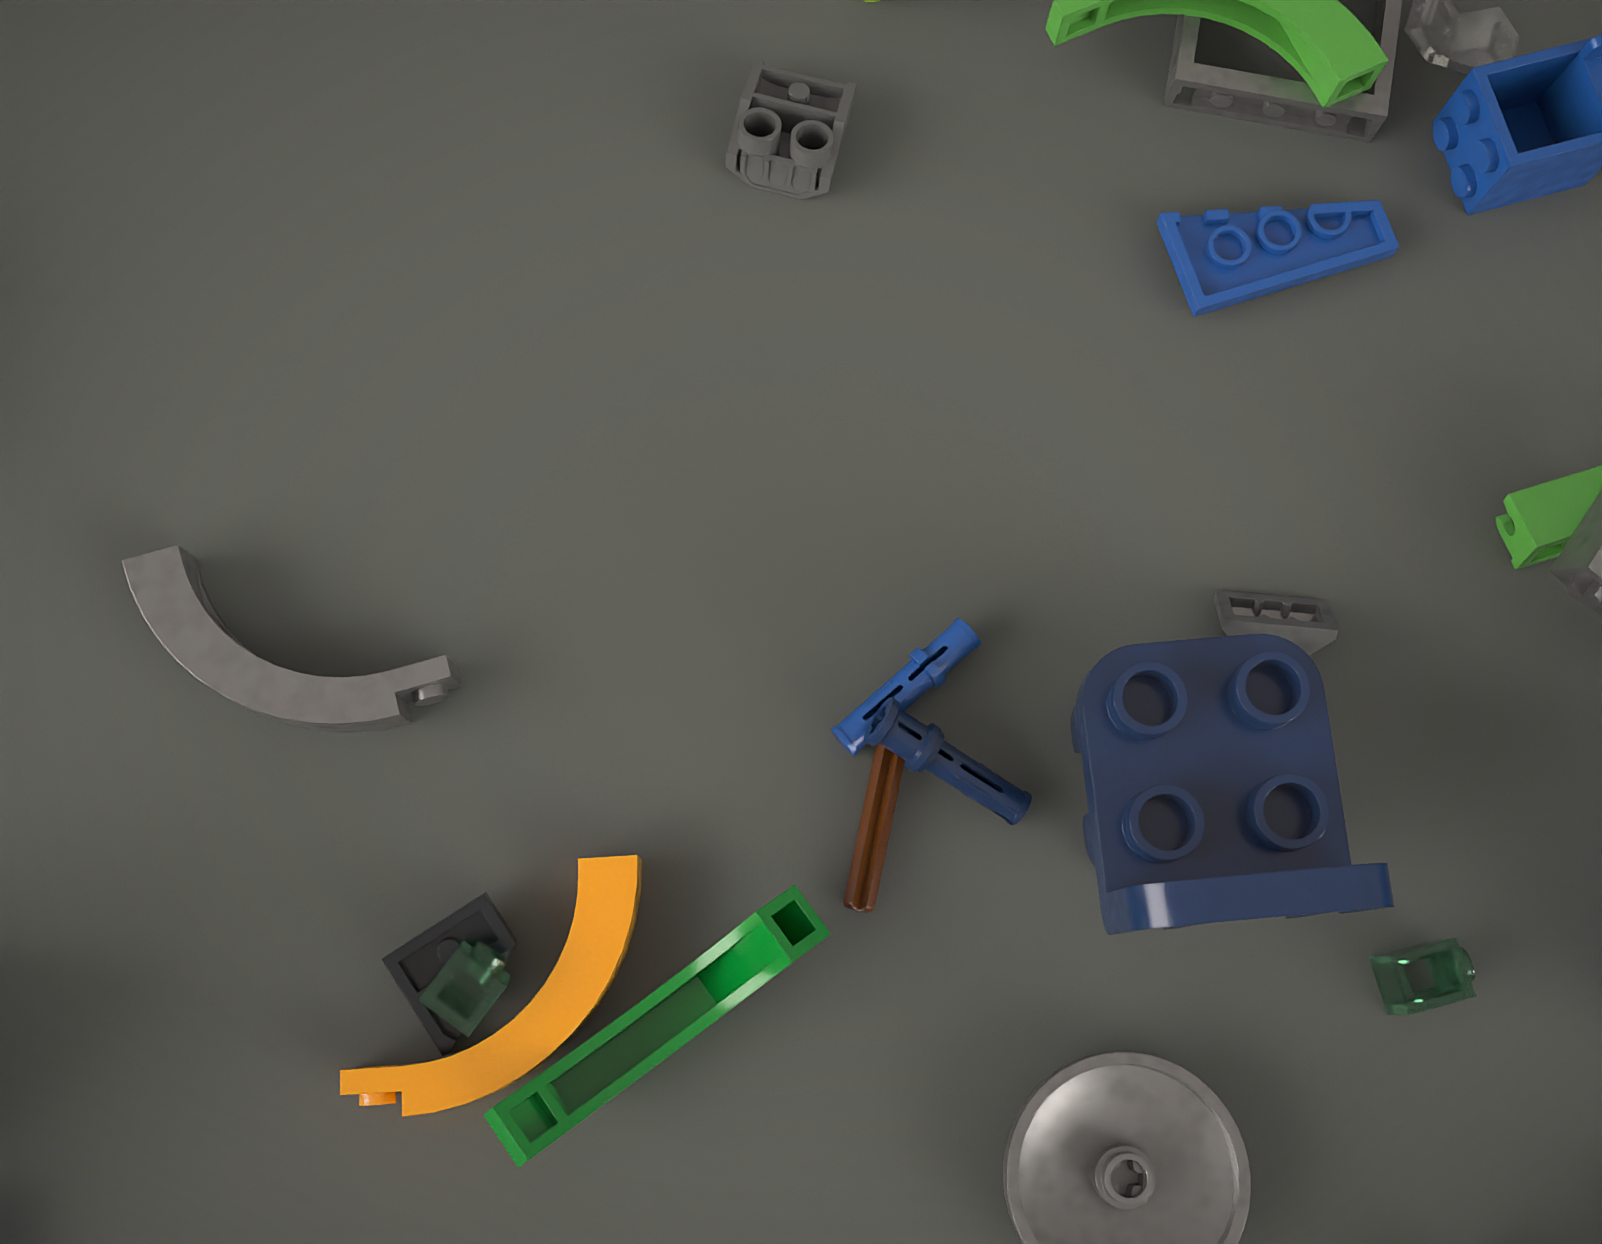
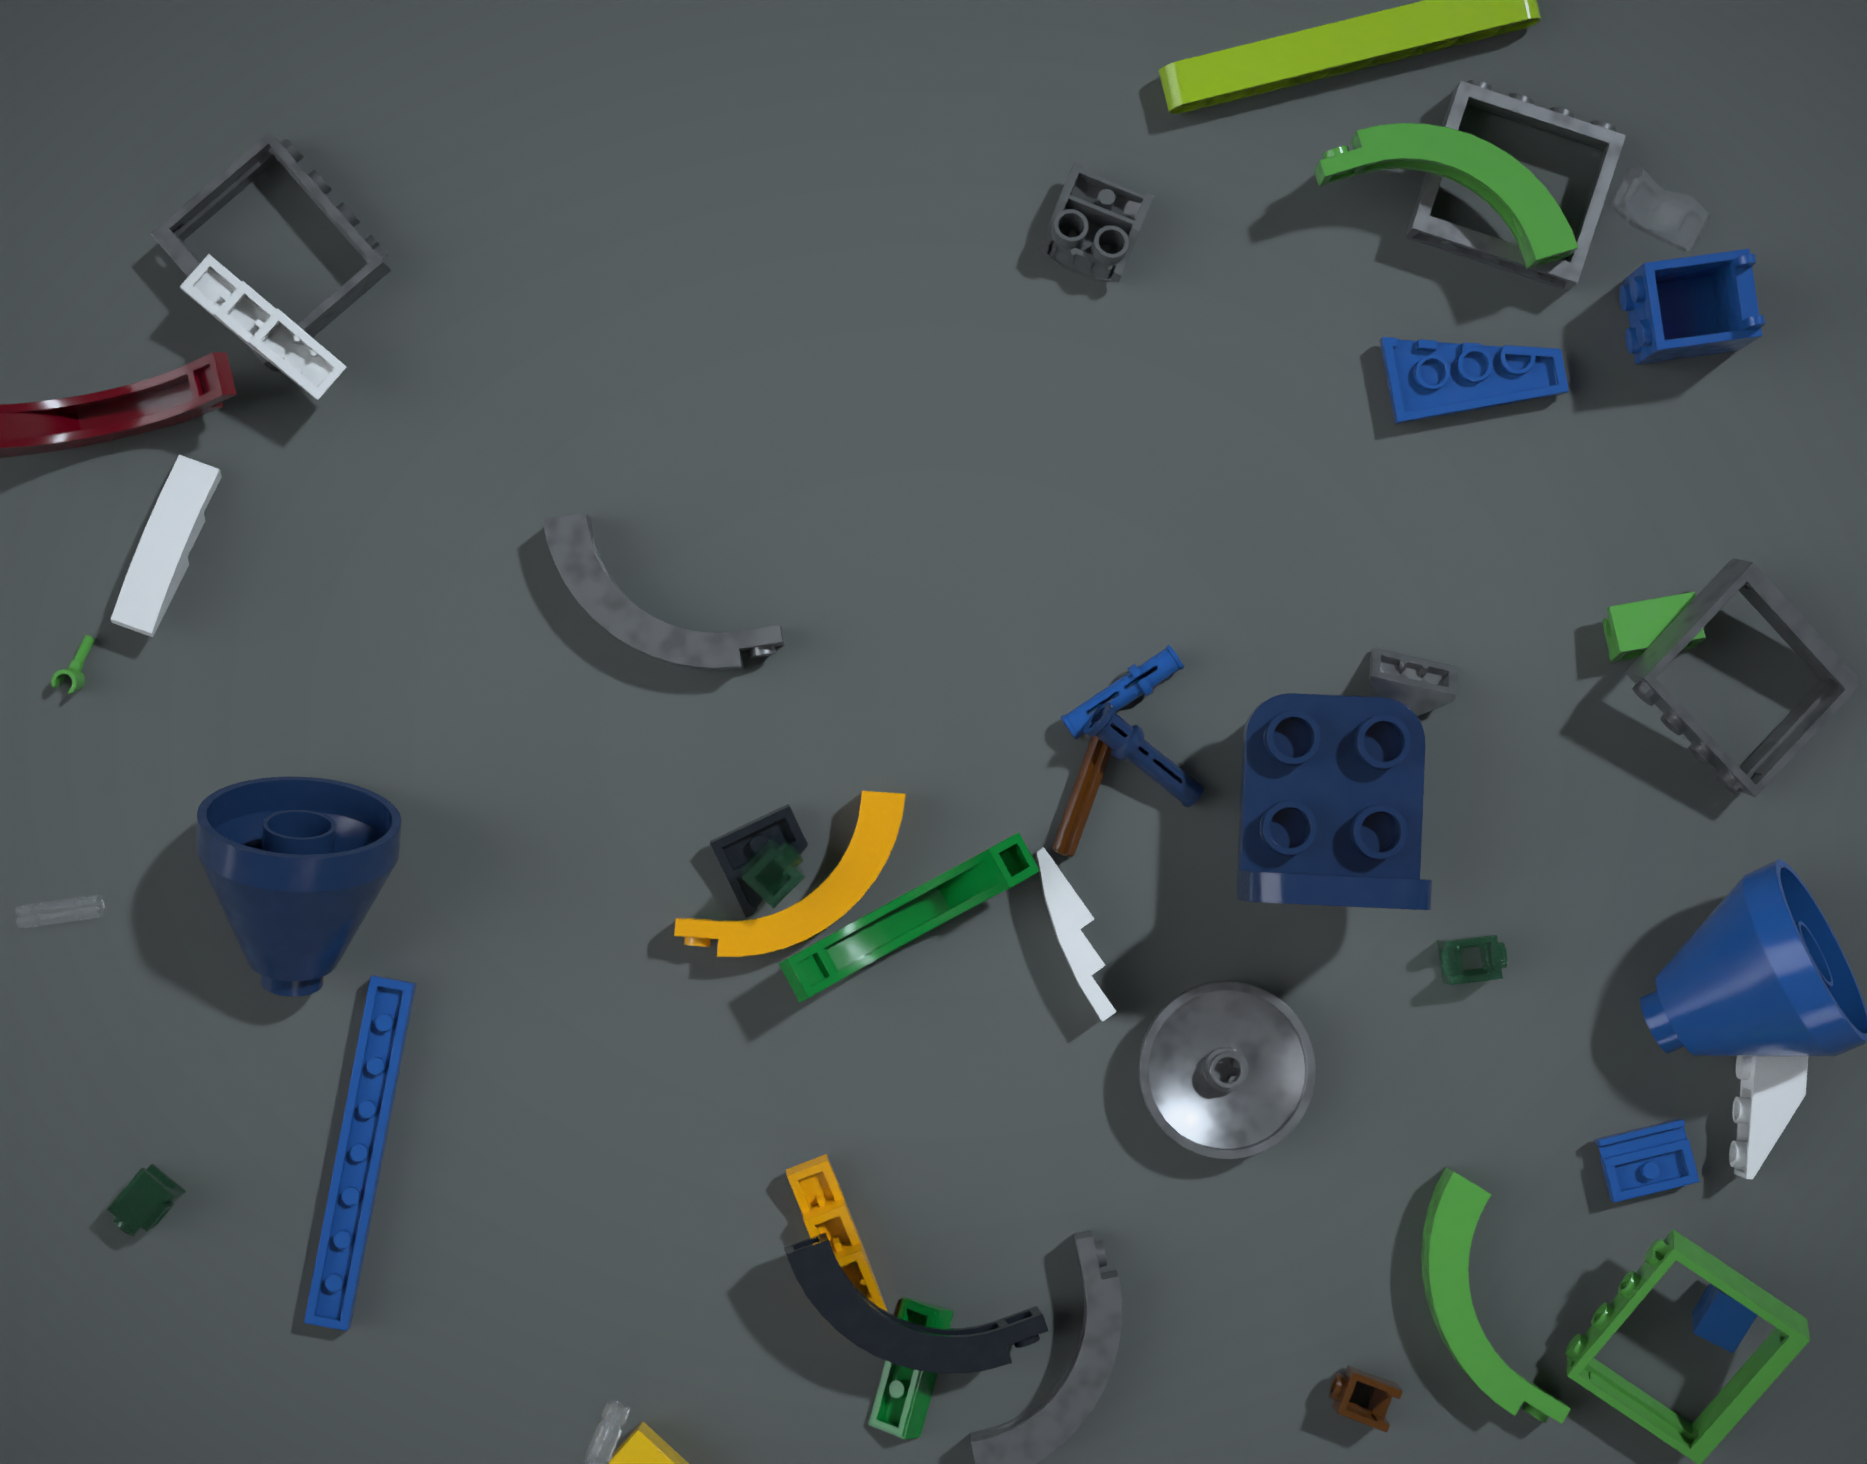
camera: 10 degrees right, 10 degrees up
none -> white slope [1035,847,1117,1022]

